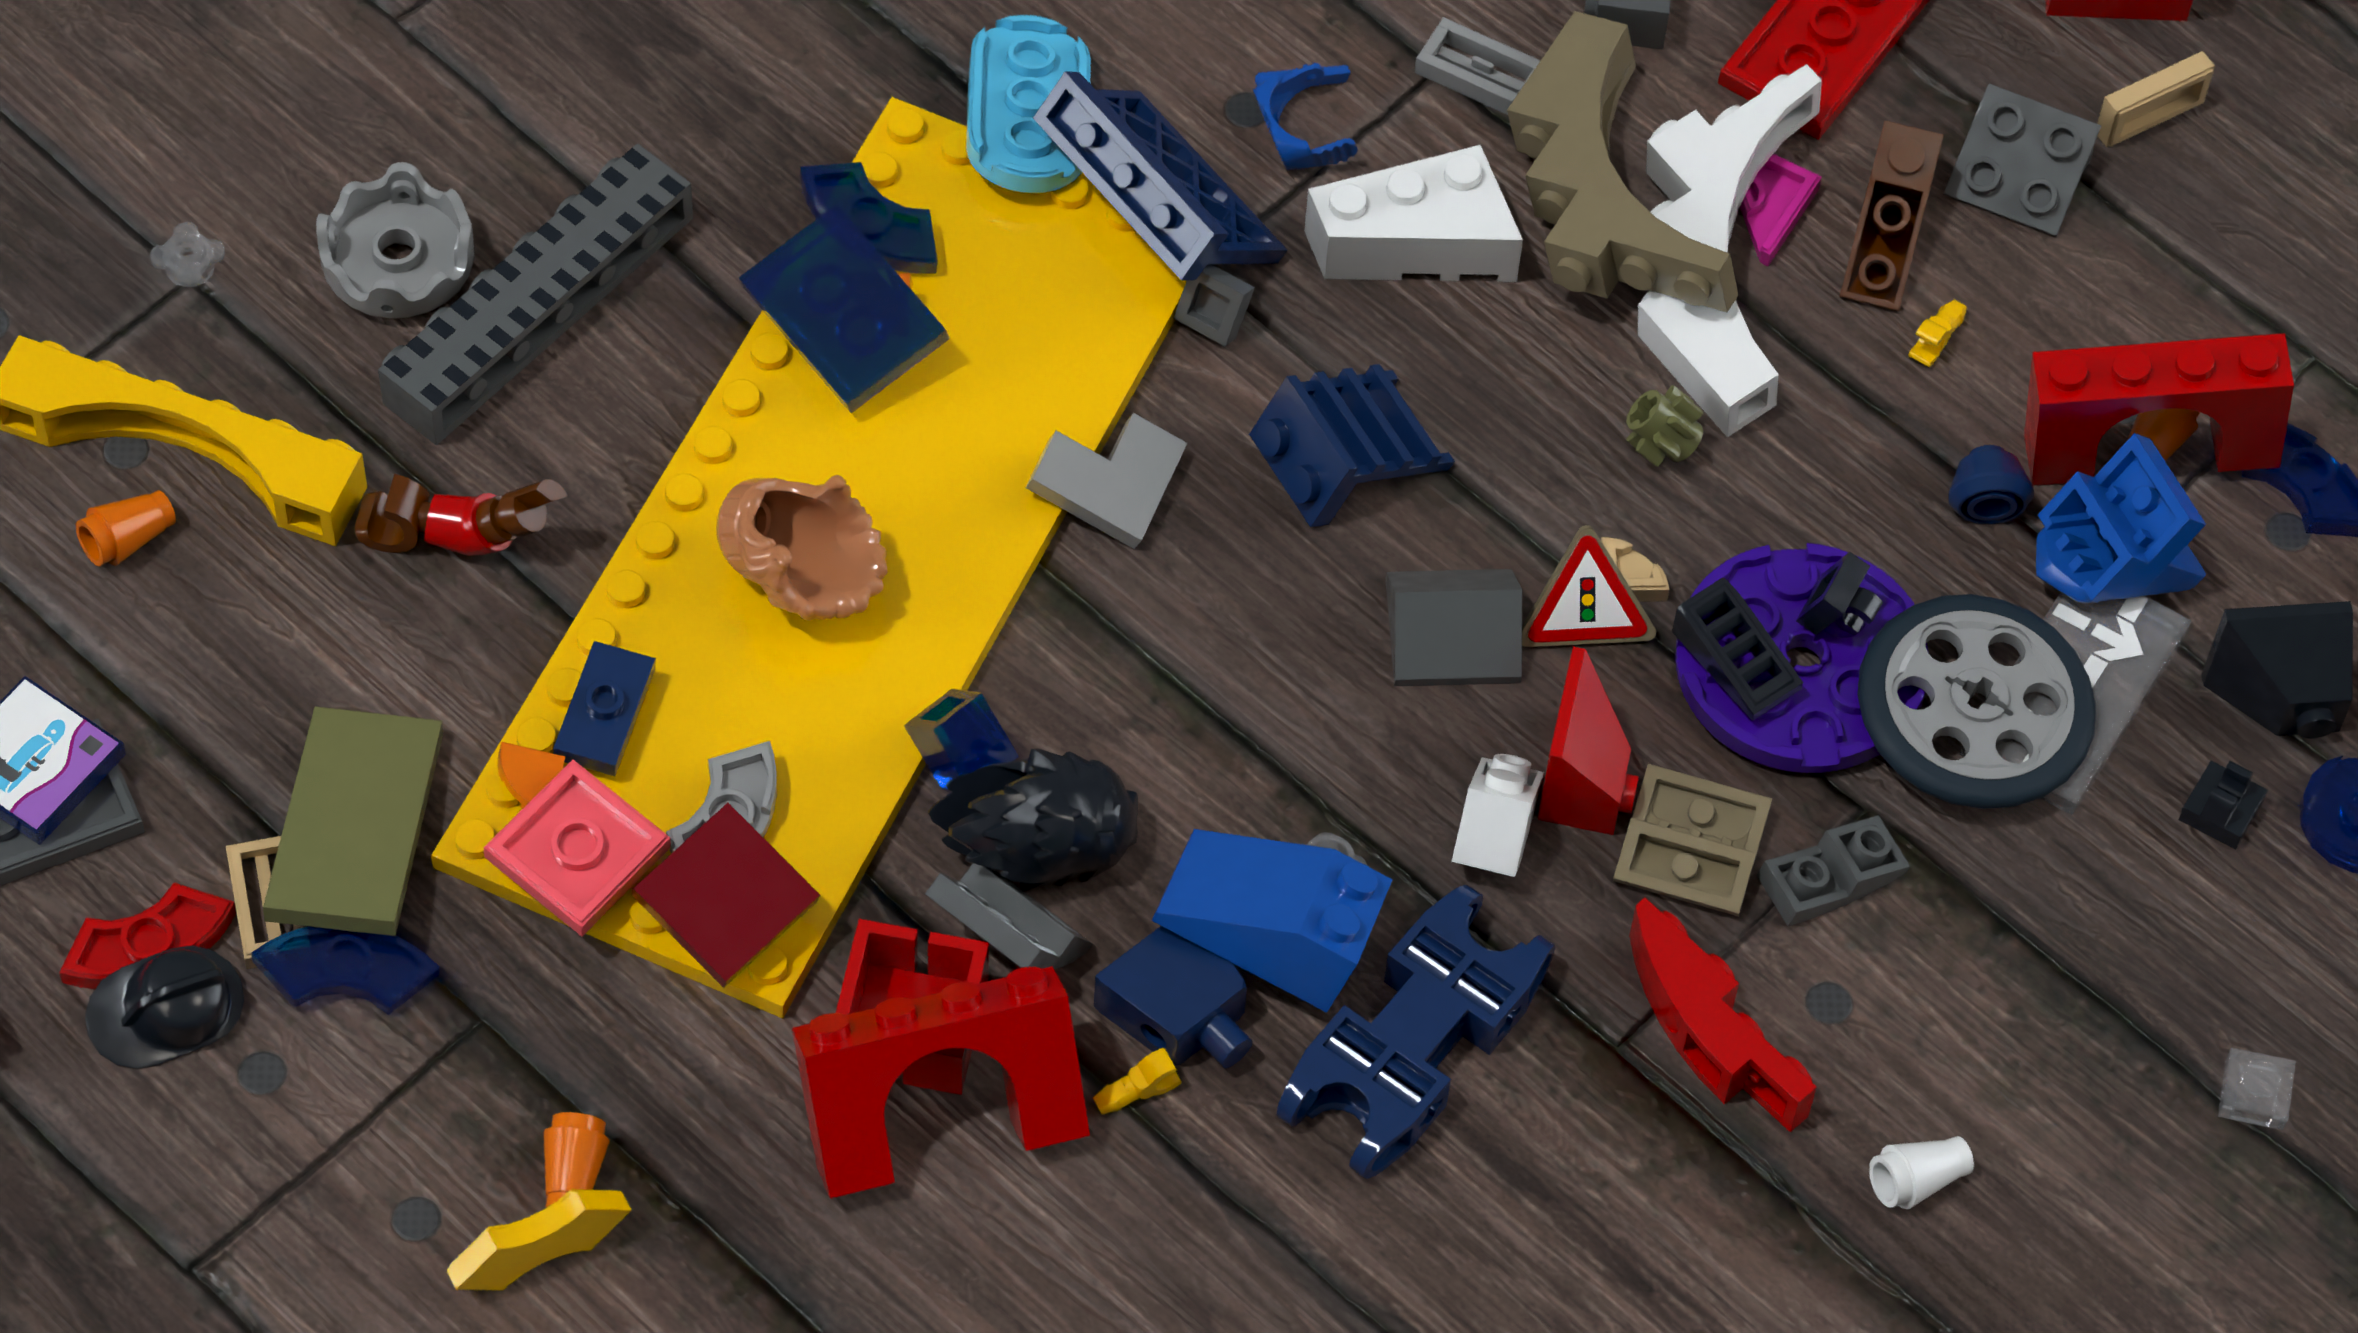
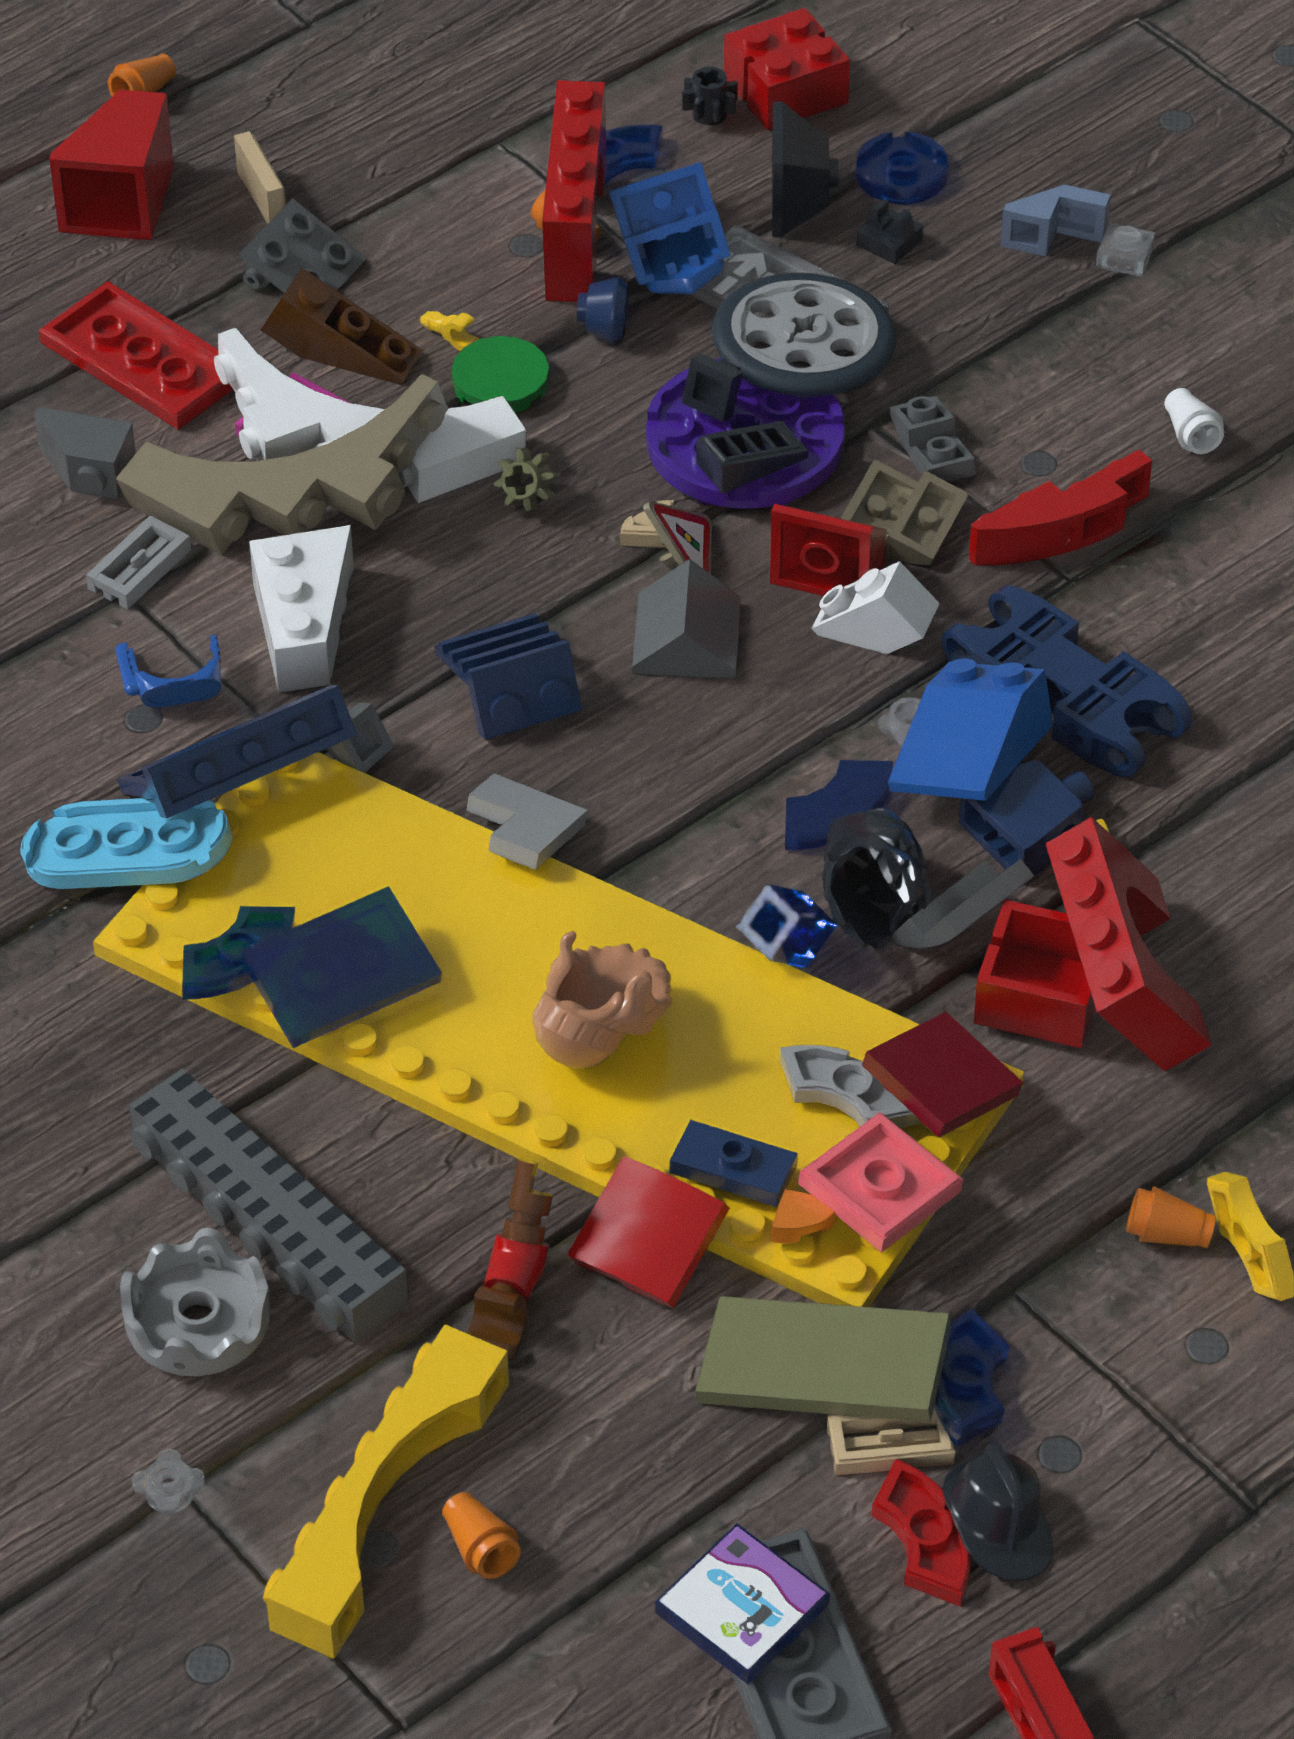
camera: 80 degrees left, 10 degrees down
none -> green tile [451,336,550,413]
none -> red slope [567,1156,730,1308]
none -> clear blue tile [785,760,893,850]
none -> sand blue slope [1001,185,1111,256]

